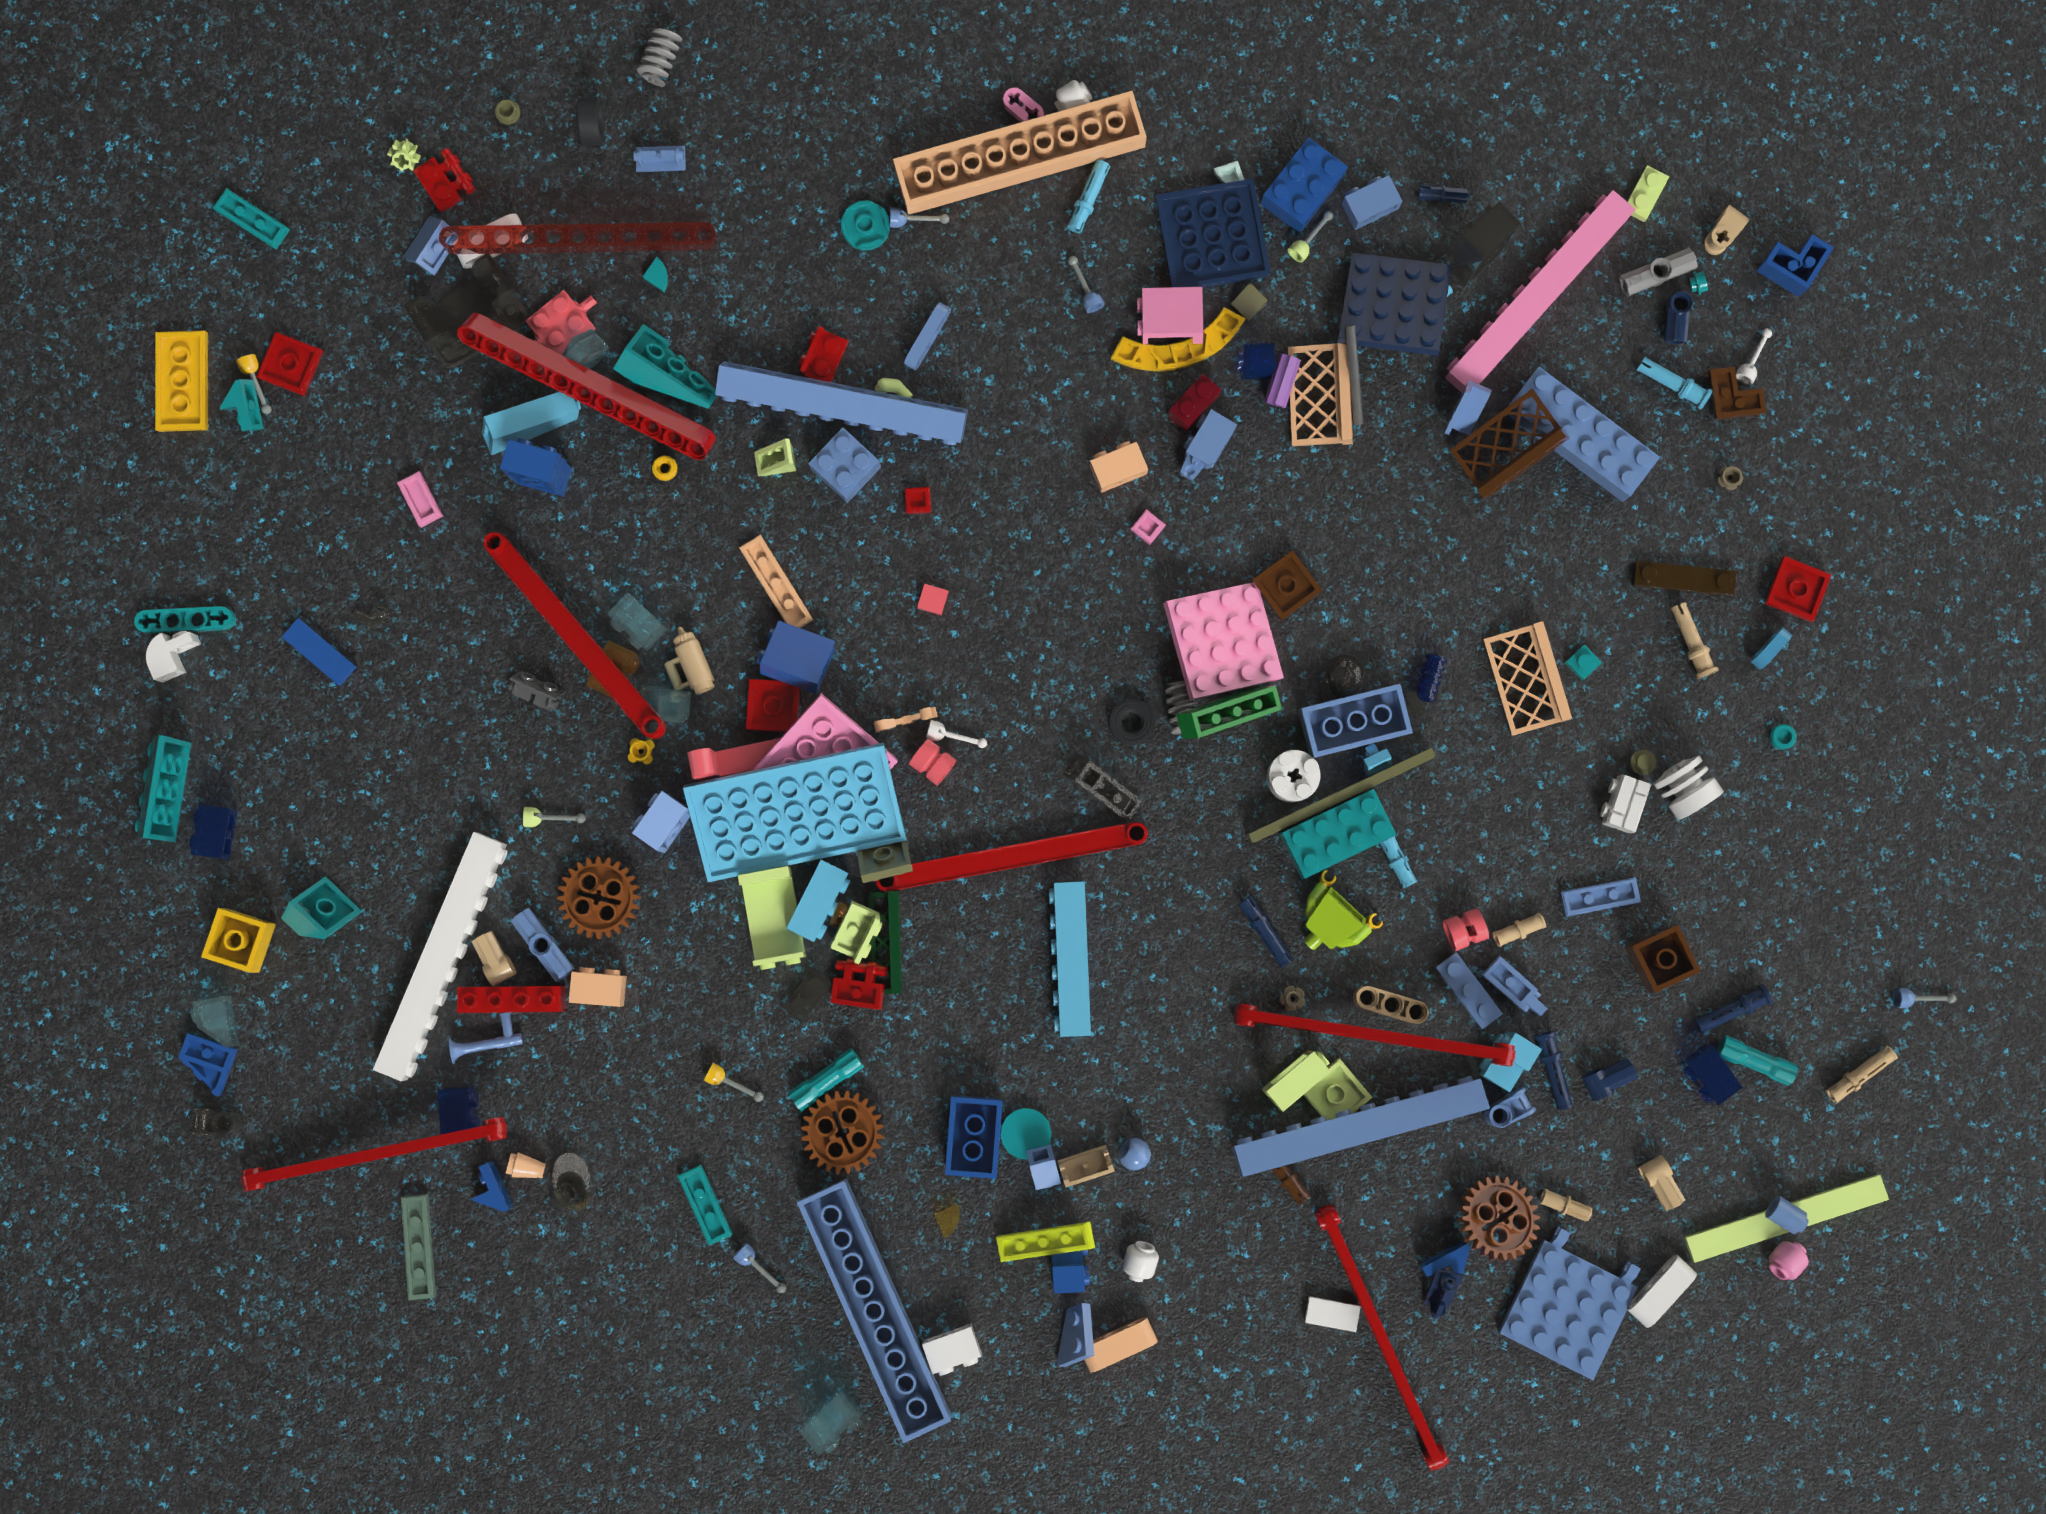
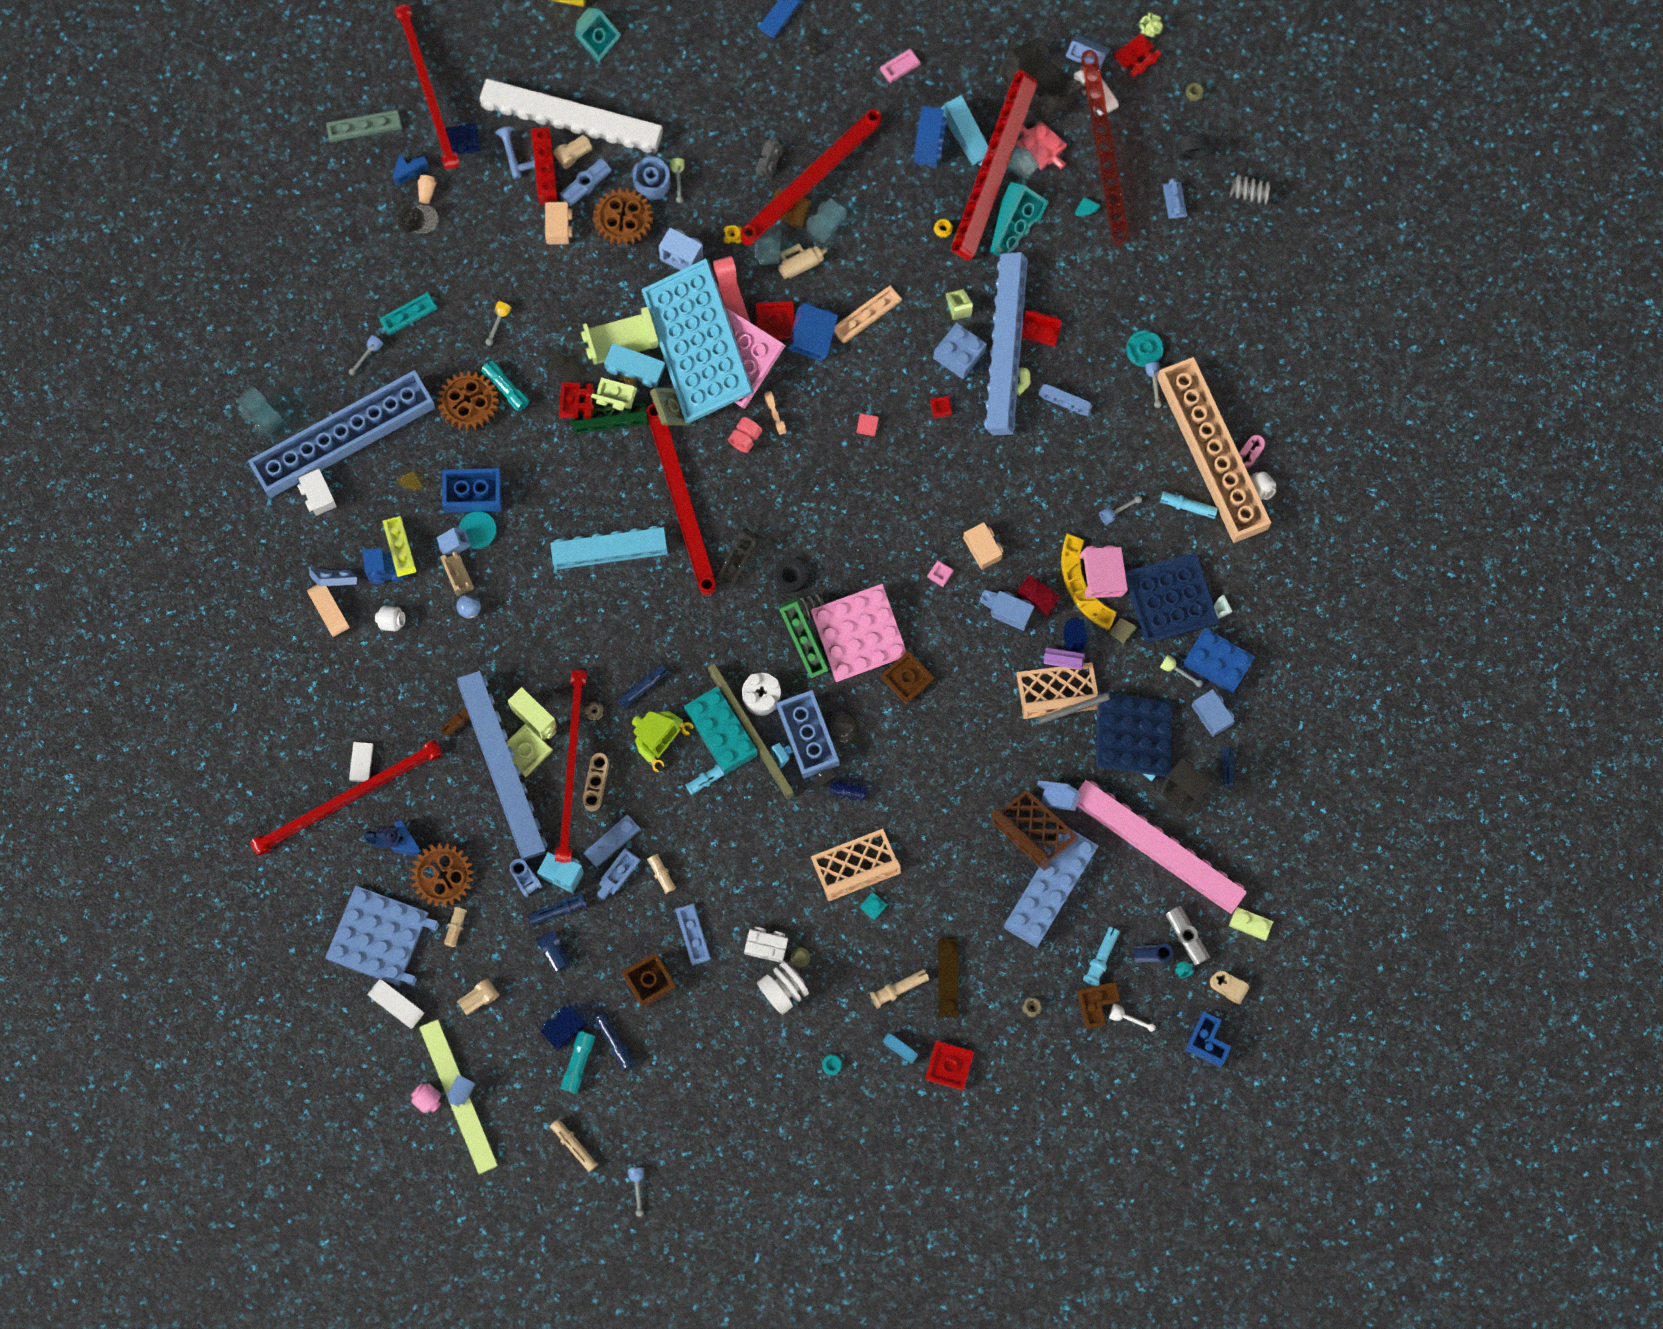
camera: 80 degrees right, 10 degrees down
white hinge [926,720,987,748] -> none
coral wheel [1442,908,1489,951] -> none
none -> medium blue brick [633,157,670,200]

